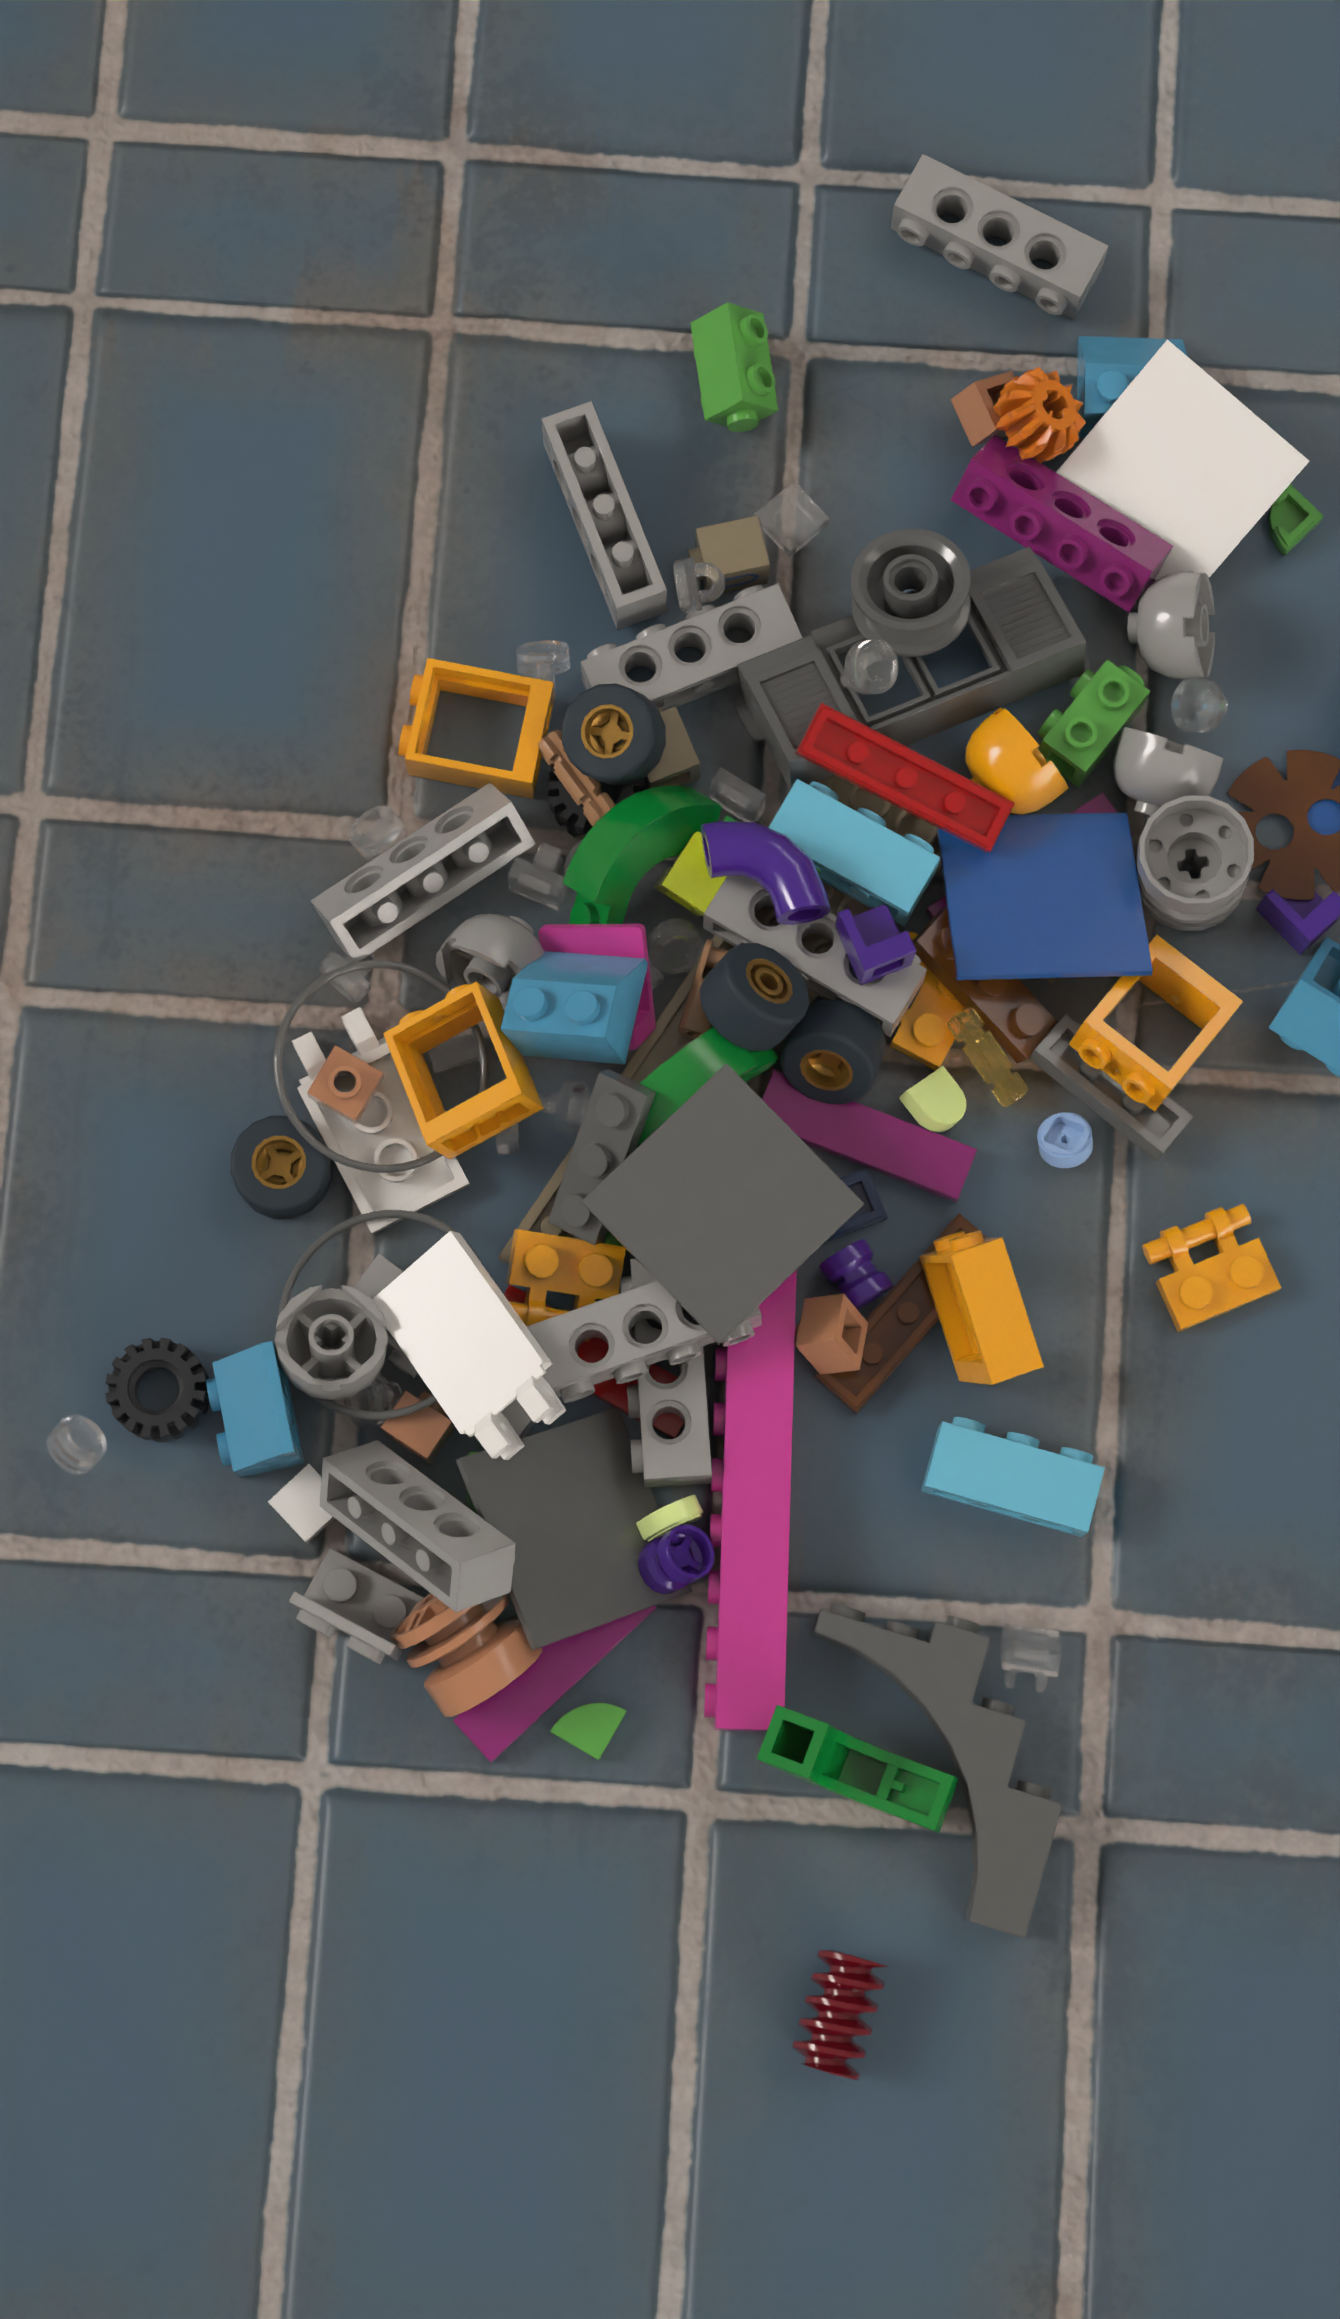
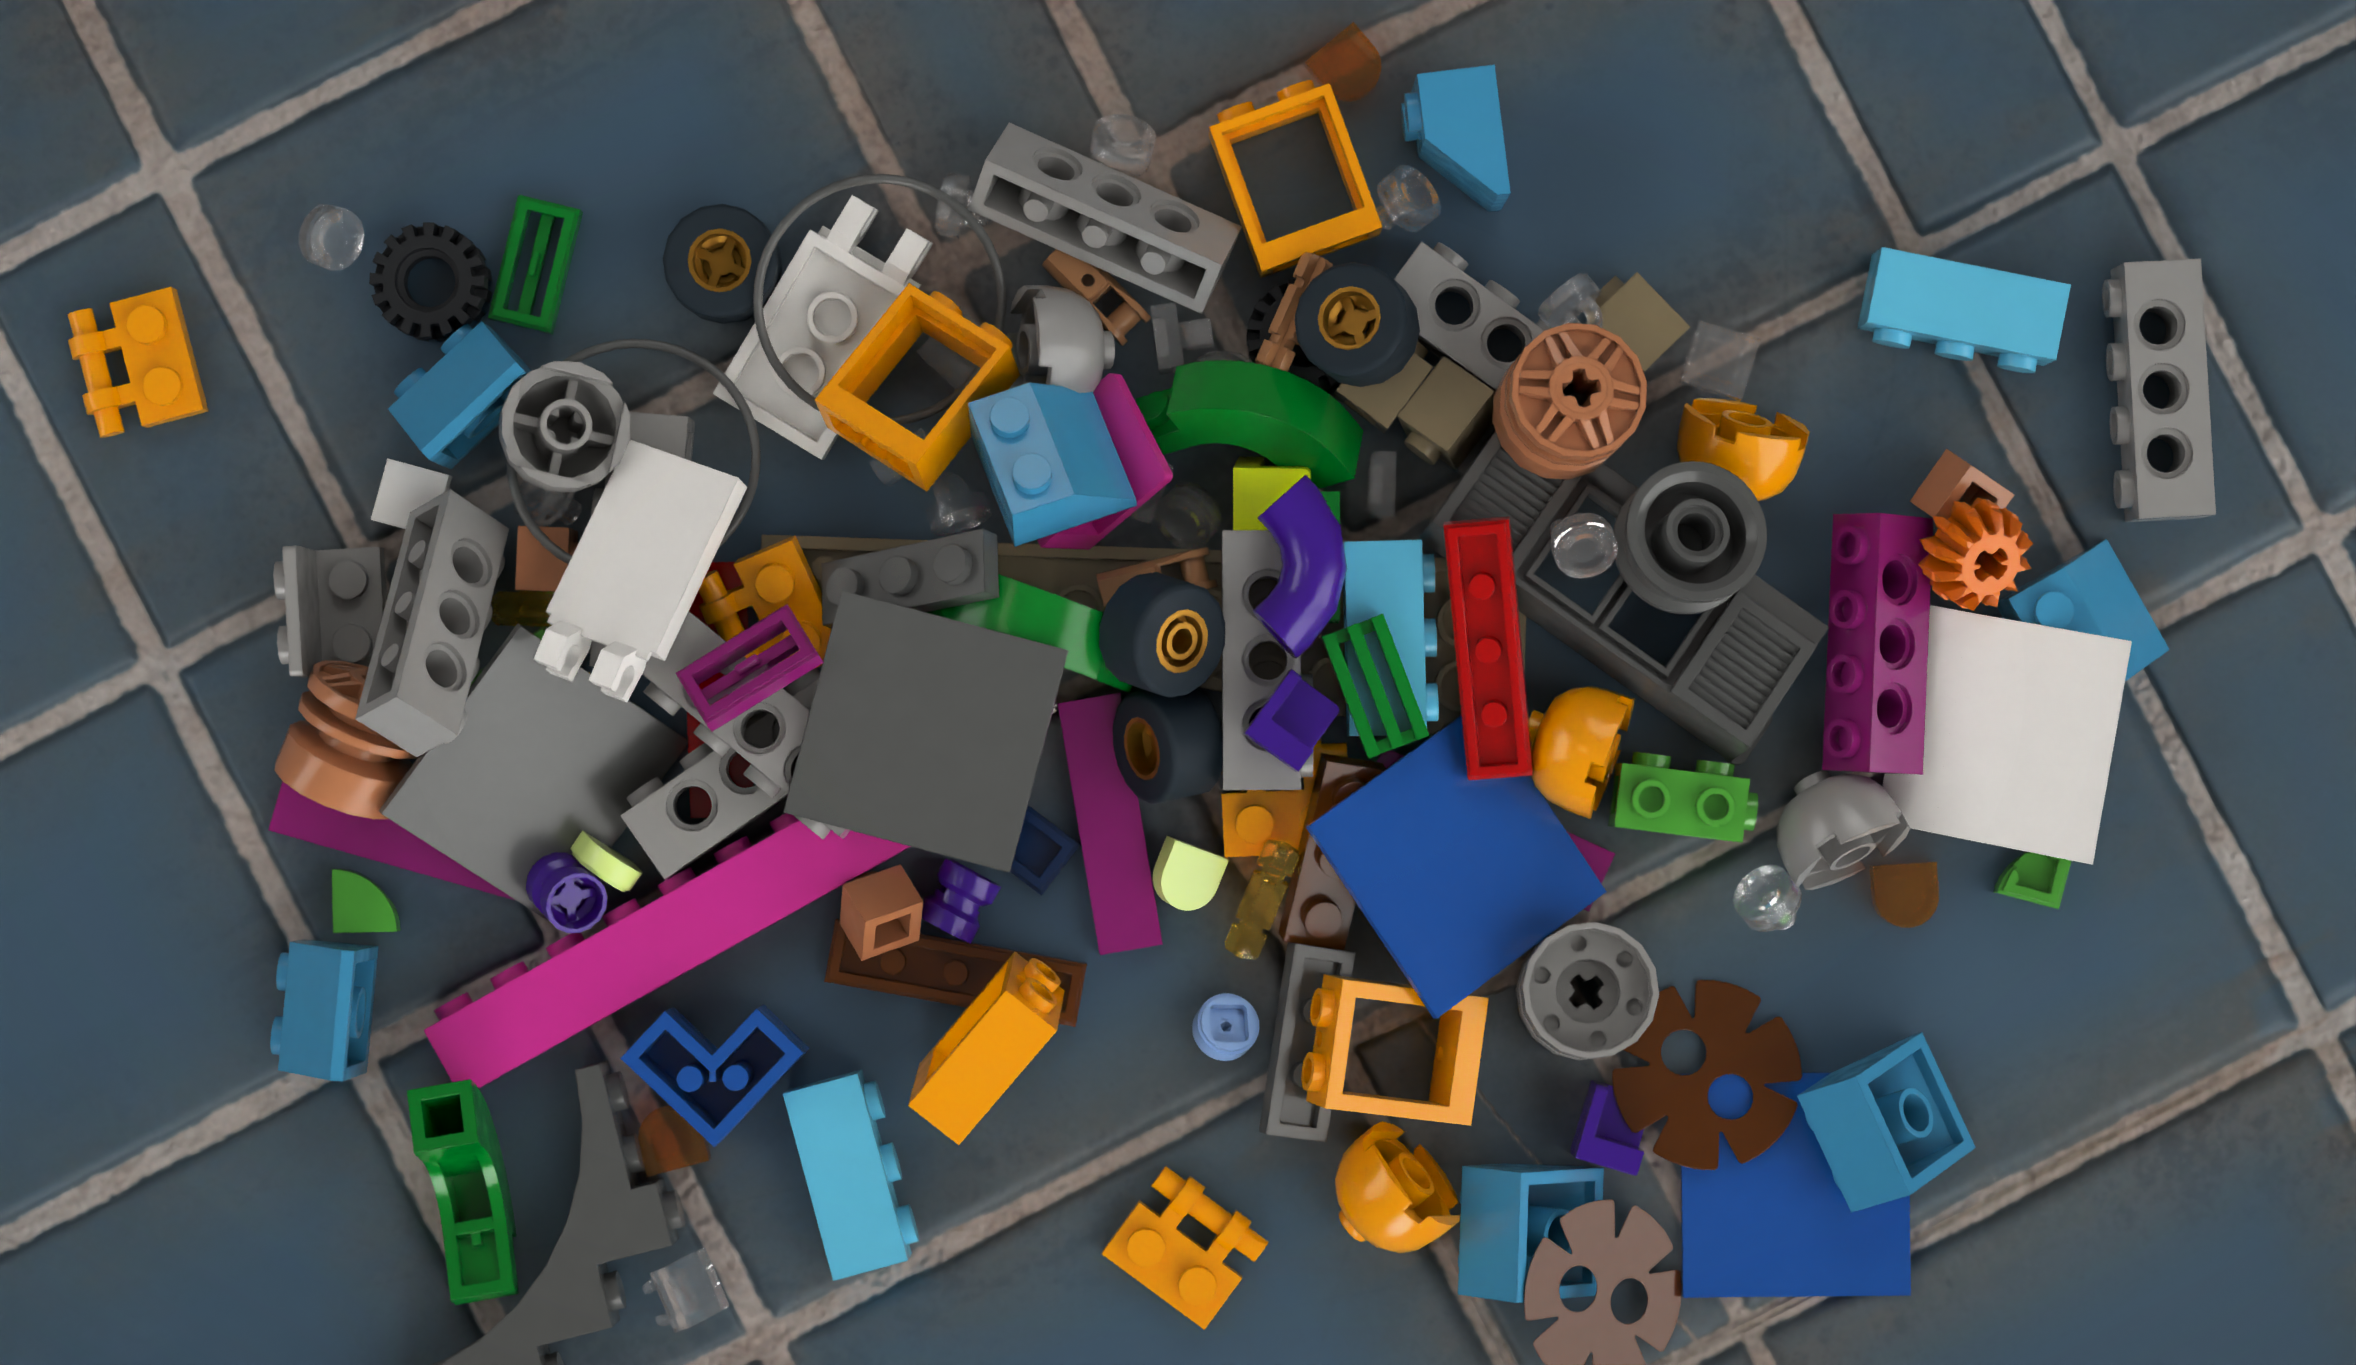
camera: 60 degrees right, 10 degrees up
nougat plate [307,1045,384,1124] -> none
light grey brick [541,401,667,630] -> none
bright green brick [690,302,778,432] -> none
dark red piece [792,1949,889,2081] -> none
light grey cylinder [1112,727,1223,816] -> none
none -> light orange plate [67,287,209,438]
none -> dark azure slope [270,939,379,1082]
none -> green tile [488,194,583,335]
none -> clear yellow axle [491,591,555,627]
none -> blue brick [620,1004,810,1147]
none -> clear orange tile [638,1105,712,1177]
none -> magenta tile [676,604,824,732]
none -> medium nougat bar [1042,249,1151,346]
none -> clear orange tile [1304,22,1381,101]
none -> green tile [1321,614,1429,759]
none -> light orange cylinder [1335,1121,1460,1253]
none -> dark tan brick [1397,356,1495,470]
none -> dark azure slope [1401,64,1511,212]
none -> nougat wheel [1492,323,1647,480]
none -> light orange cylinder [1677,398,1810,501]
none -> medium azure brick [1857,247,2071,373]
none -> clear orange tile [1870,861,1939,928]

